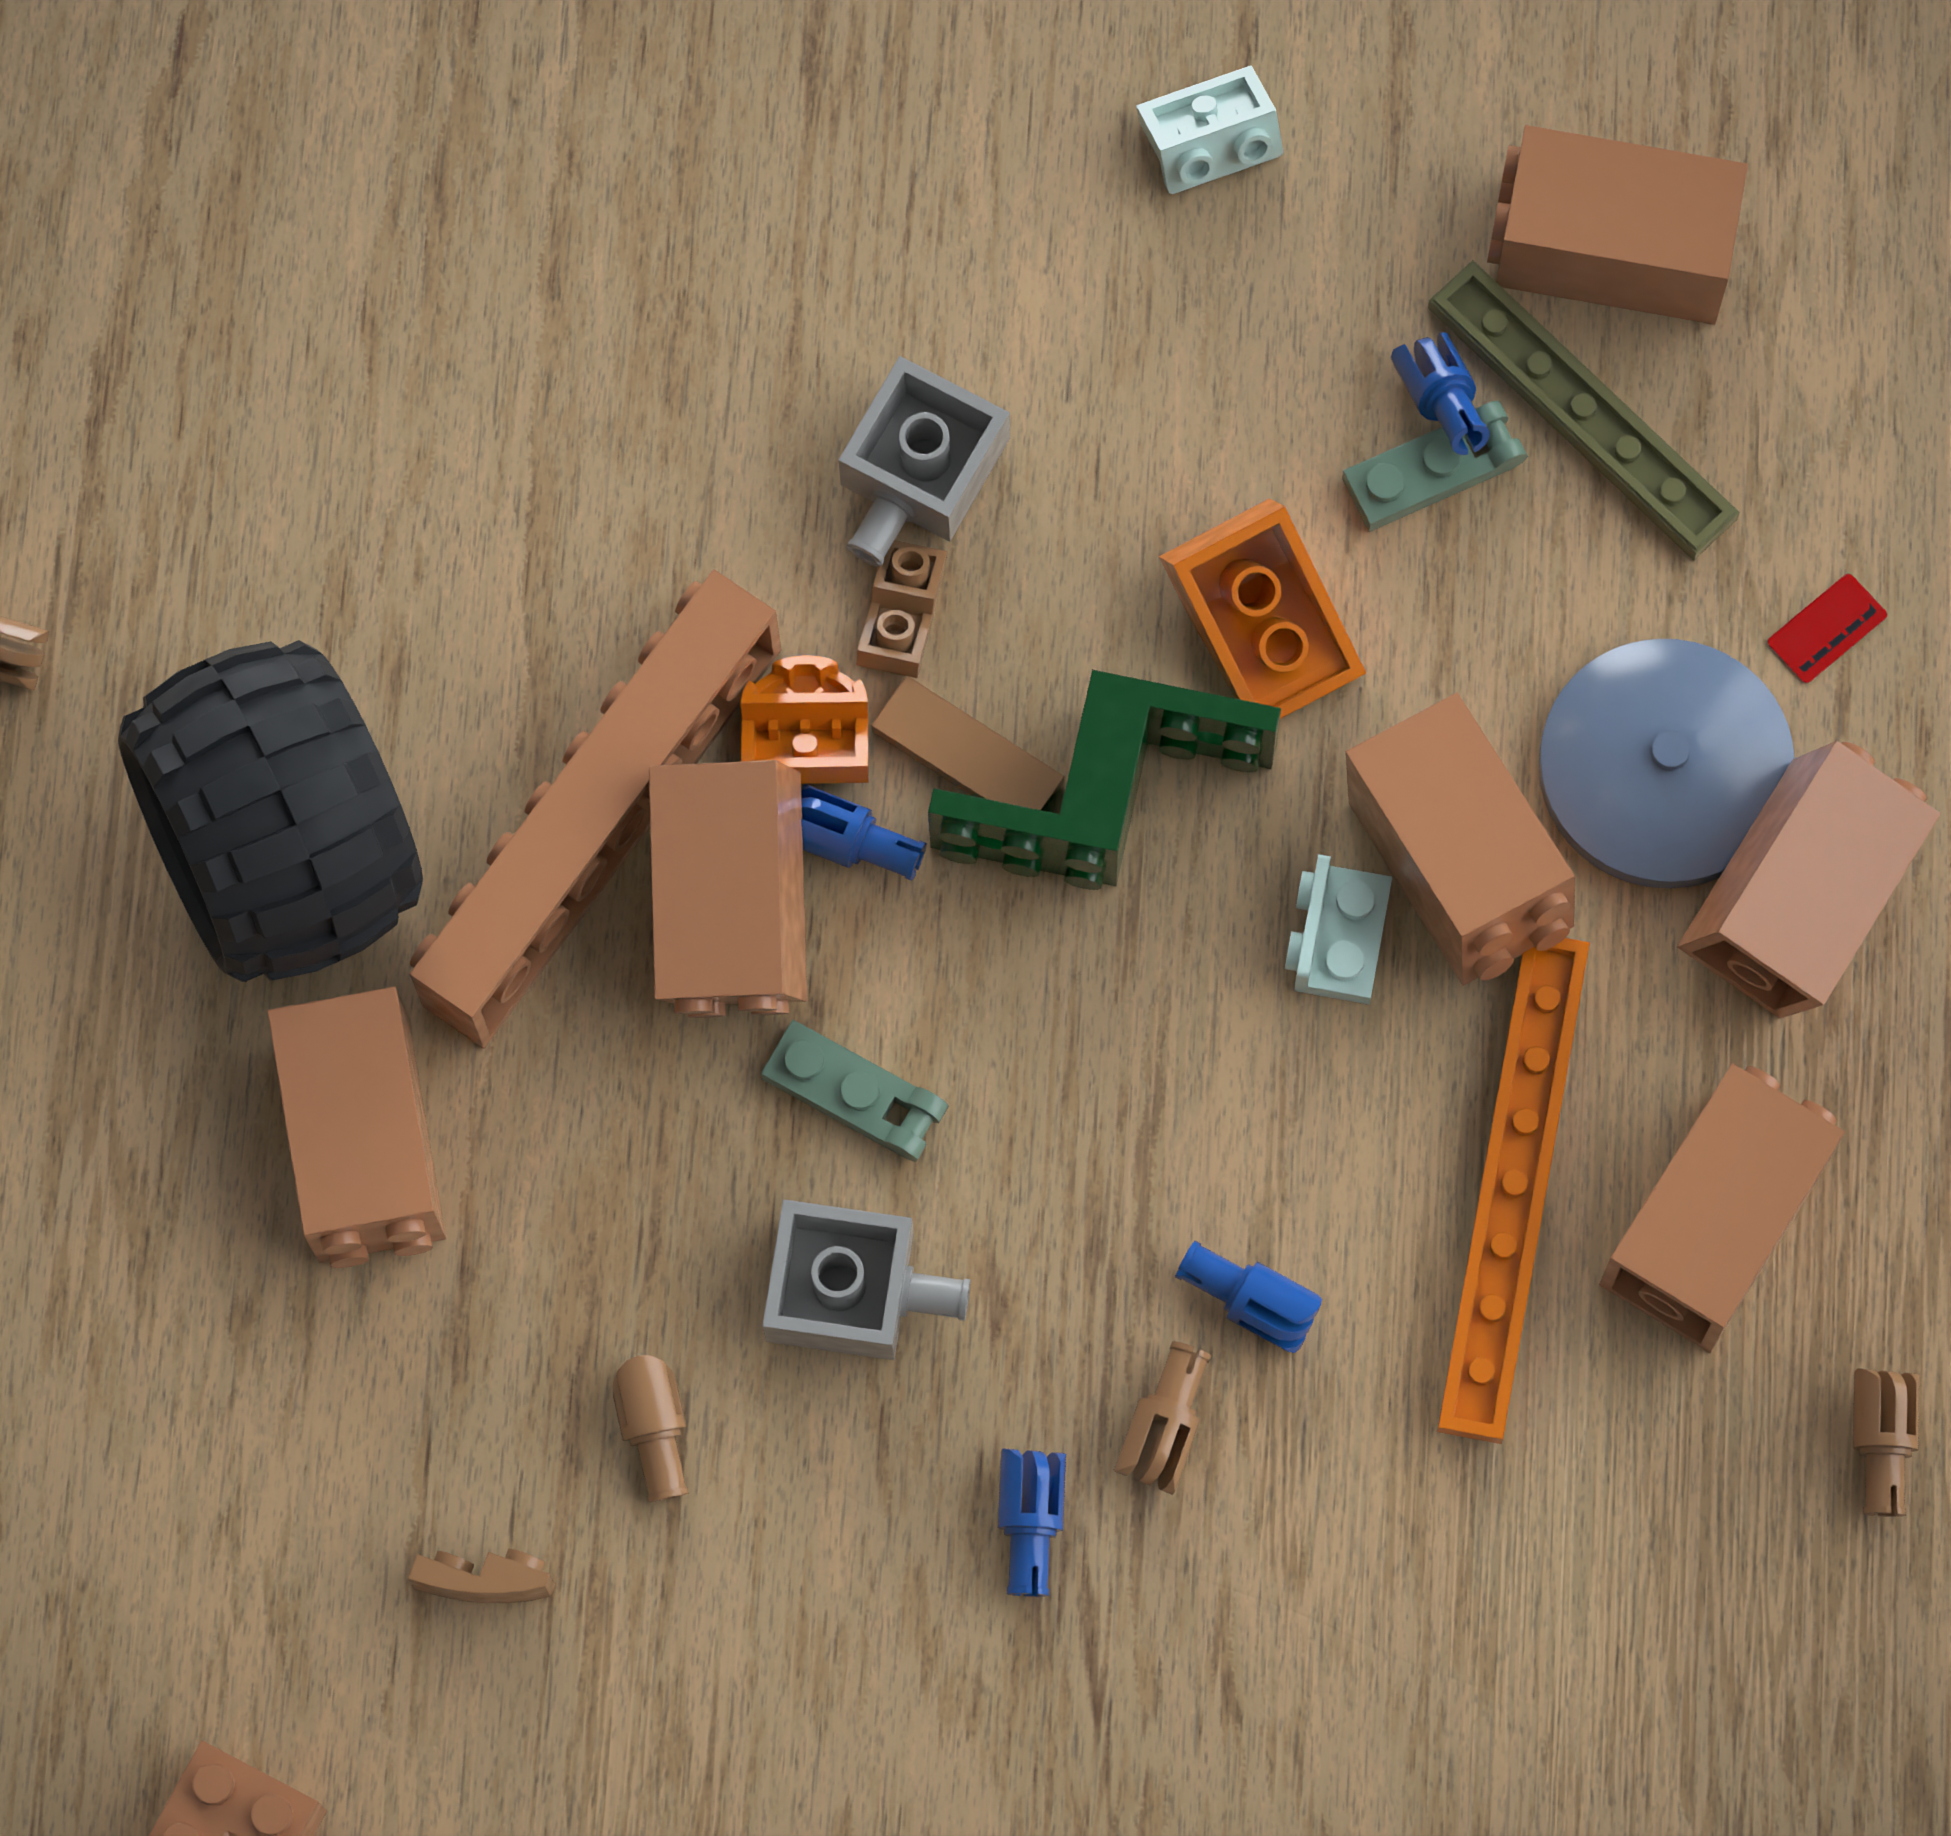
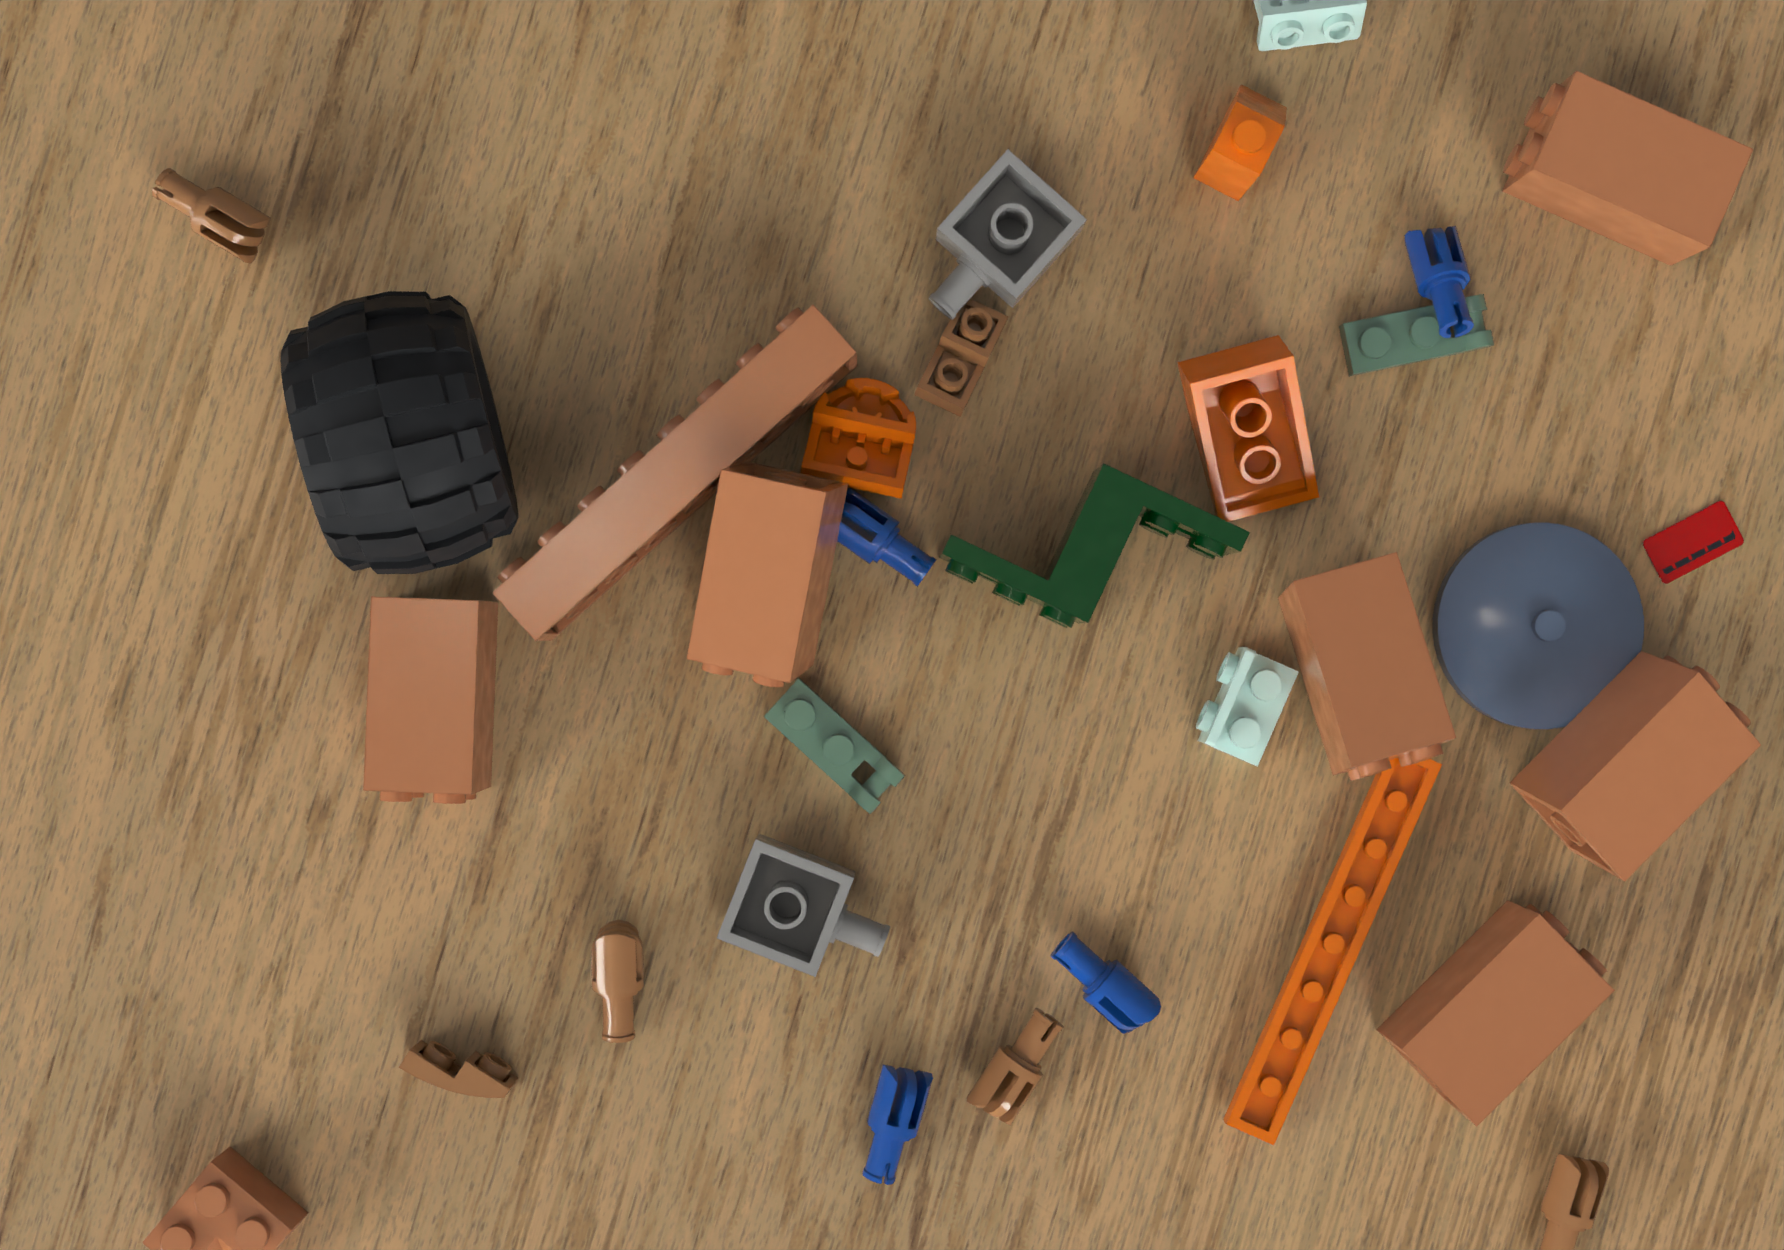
camera: 15 degrees right, 15 degrees up
medium nougat tile [871,676,1064,811] -> none
olive tile [1428,260,1740,561] -> none
none -> orange slope [1193,84,1287,201]

